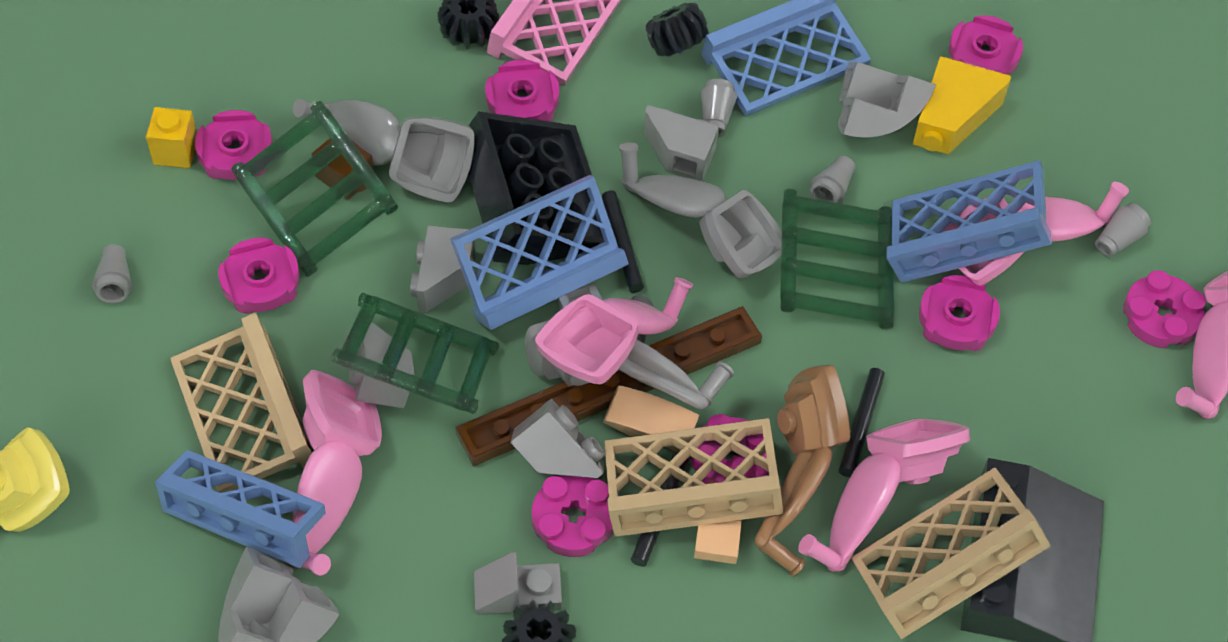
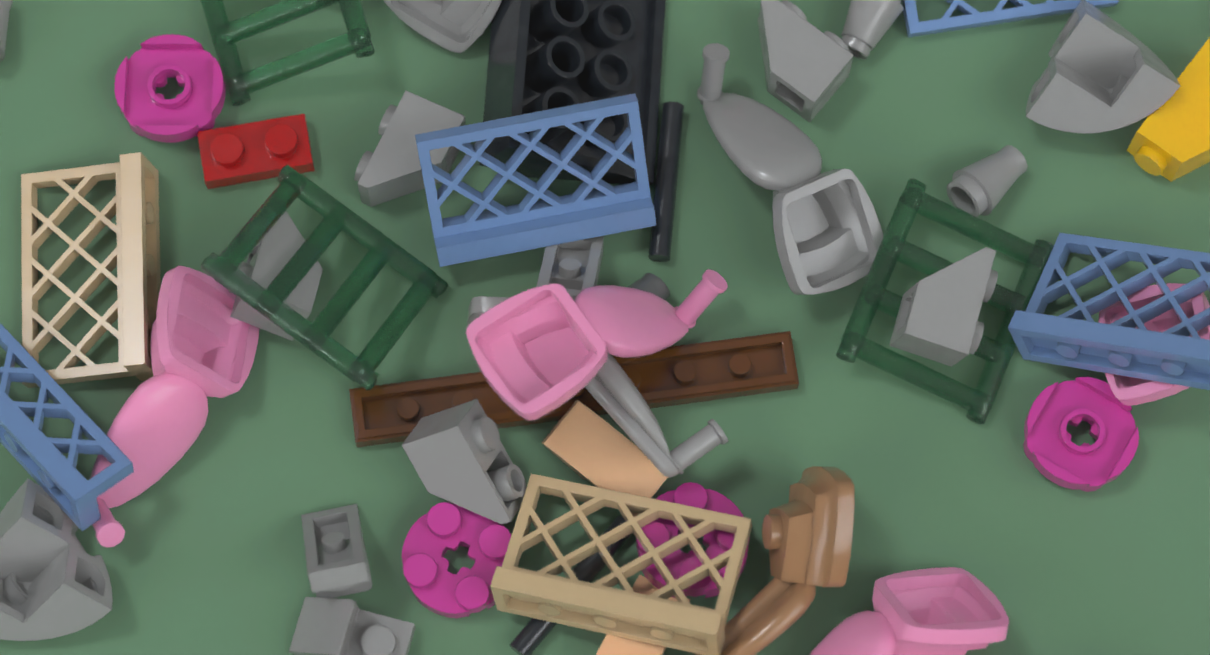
camera: 20 degrees right, 15 degrees up
black bar [838,368,885,477] -> none
none -> red plate [197,113,315,189]
none -> light grey slope [301,504,372,598]
none -> light grey slope [889,247,998,367]

